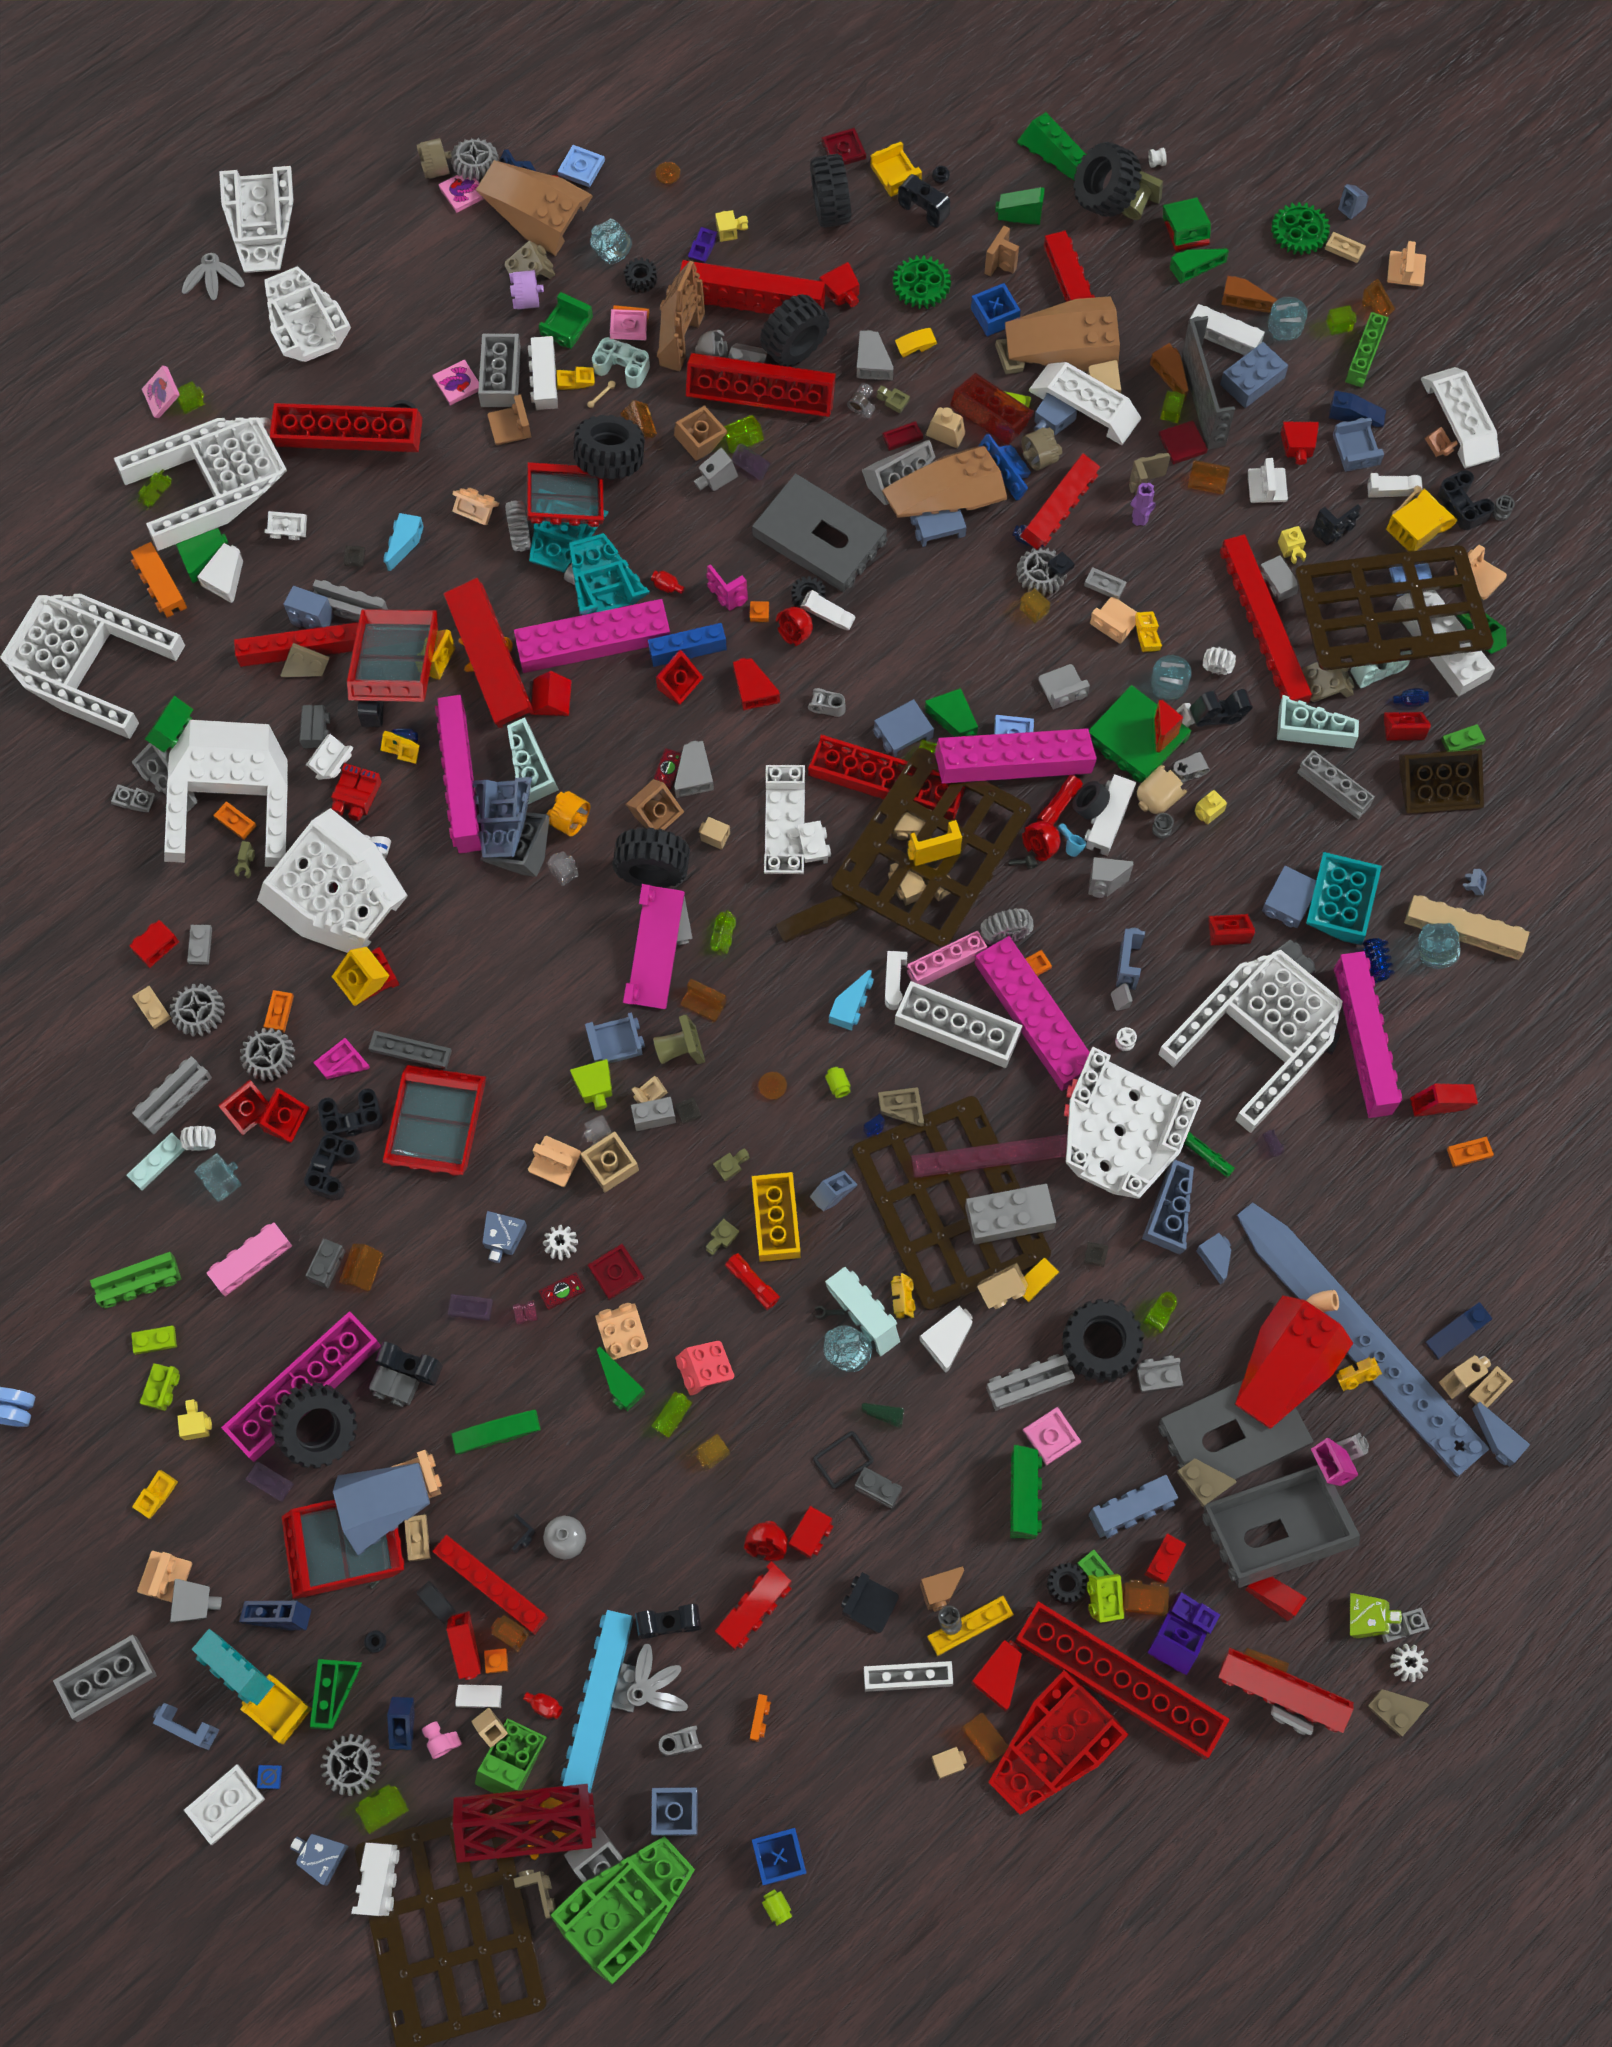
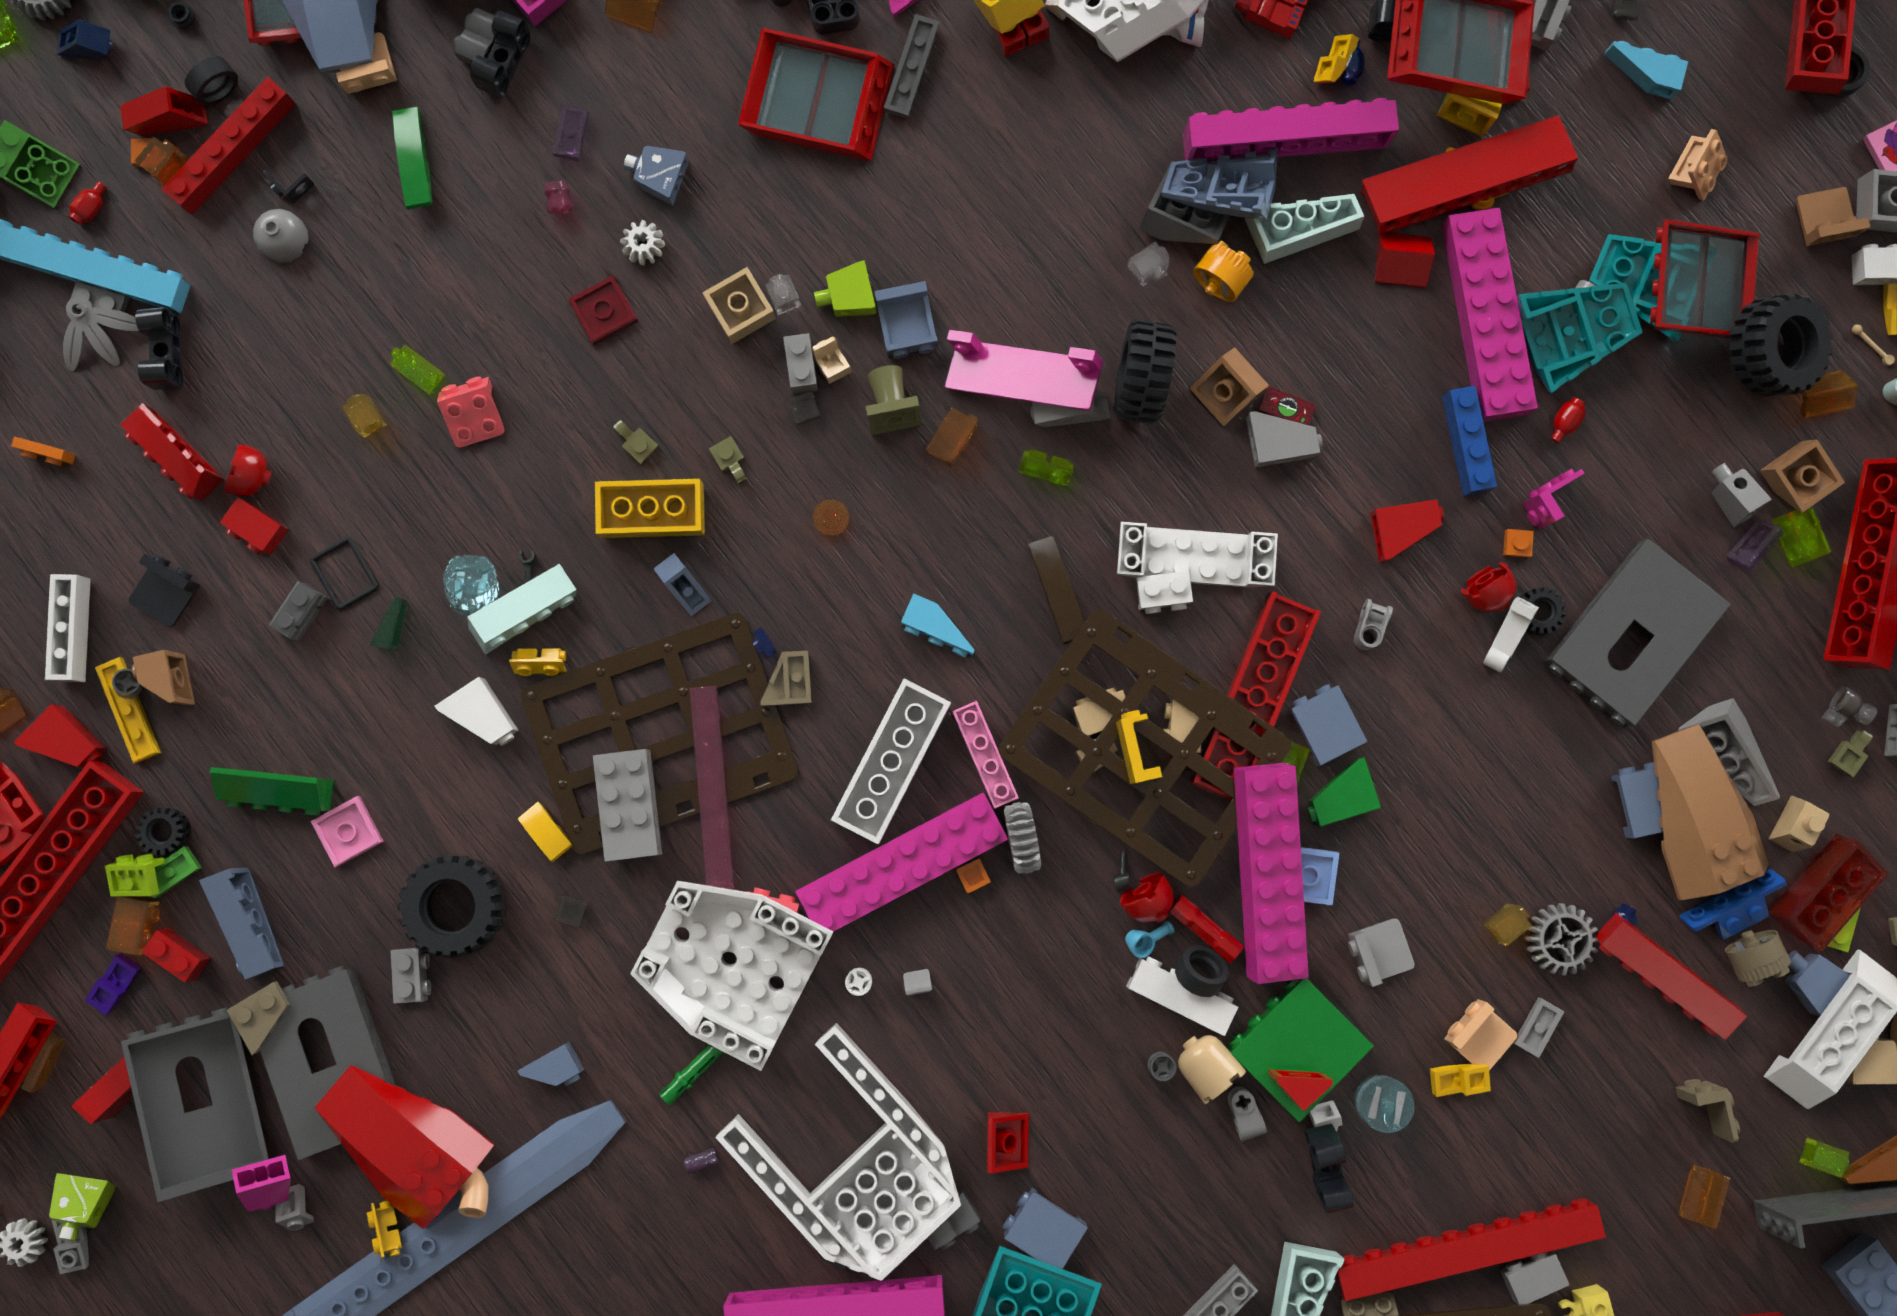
camera: 90 degrees right, 15 degrees up
tan plate [404,1515,431,1562] -> none
bright pink piece [421,1721,462,1759] -> none
white slope [455,1685,502,1708] -> none
tan brick [471,1707,508,1748] -> none
light grey gear [505,500,531,552] -> none
light nougat bracket [528,1136,581,1187] -> none
tile [539,1272,586,1310] -> none
light nougat bracket [595,1303,648,1360] -> none
green slope [597,1347,645,1412] -> none
red slope [656,650,704,704] -> none
light grey piece [659,1726,702,1757] -> none
tan brick [699,817,730,850] -> none
red axle [725,1253,780,1310] -> none
lime brick [825,1067,851,1098] -> none
dark red tile [882,421,923,451] -> none
white leg [885,951,907,1010] -> none
tan brick [977,1263,1028,1309] -> none
light grey brick [986,1354,1075,1411] -> none
black plate [1048,551,1075,578] -> none
light grey slope [1088,857,1133,898] -> none
sand blue panel [1116,928,1145,990] -> none
medium lavender piece [1131,483,1156,526] -> none
sand blue wedge [1142,1160,1194,1254] -> none
clear neon green piece [1143,1292,1177,1333] -> none
dark purple slope [1148,1611,1207,1675] -> none
dark red tile [1159,420,1207,464] -> none
light yellow brick [1194,790,1227,825] -> none
white gear [1203,647,1236,675] -> none
white bracket [1248,458,1288,503] -> none

